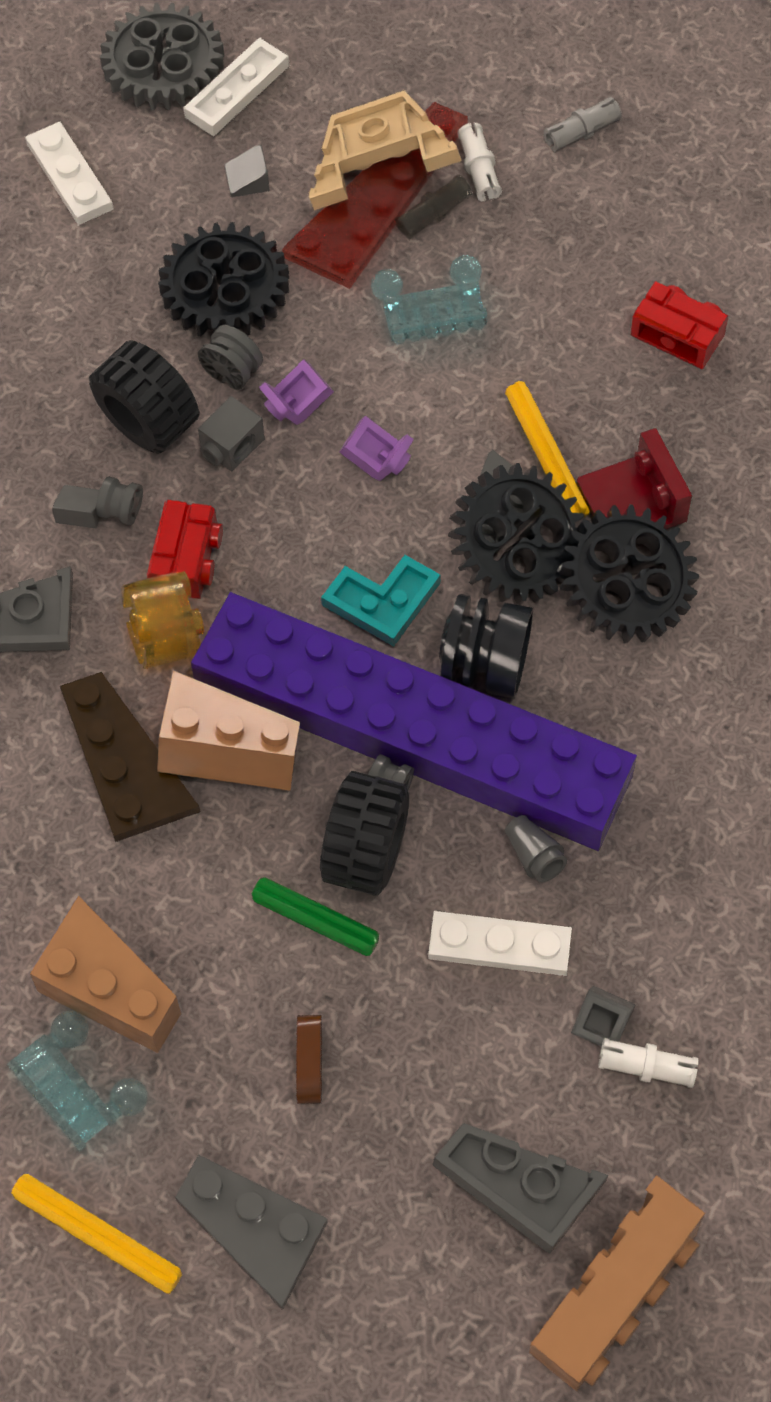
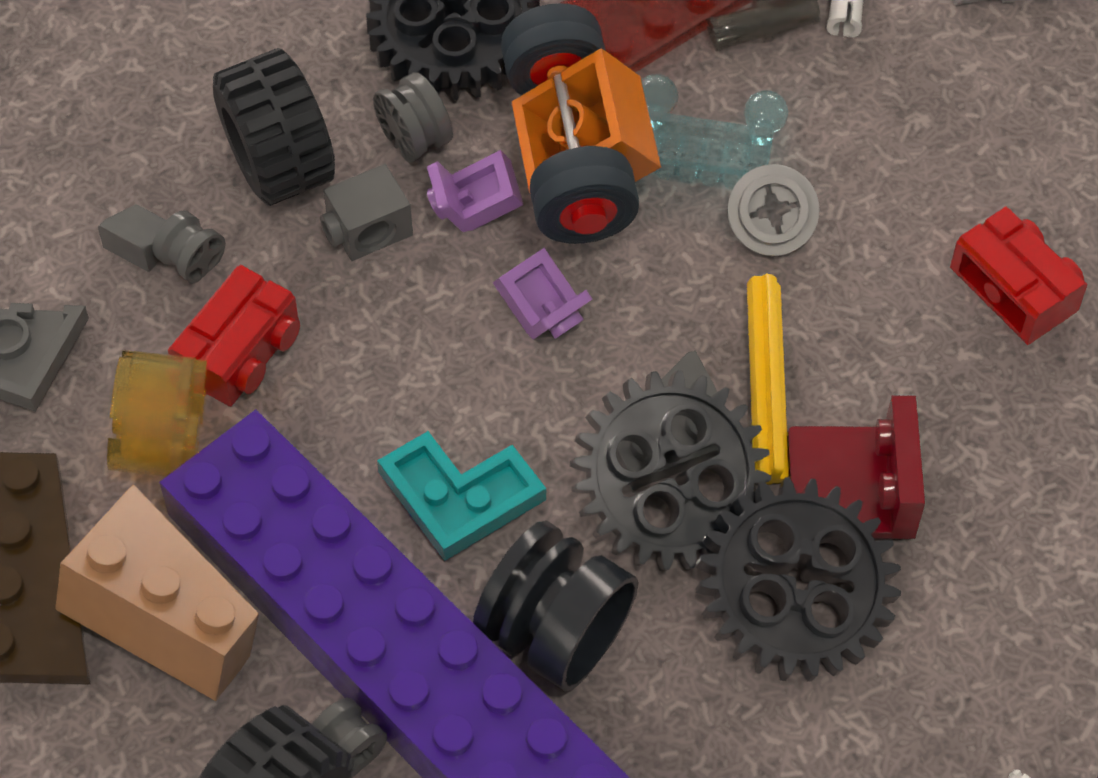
camera: 20 degrees right, 5 degrees down
none -> brick [501,3,661,244]
none -> light grey gear [728,164,819,256]

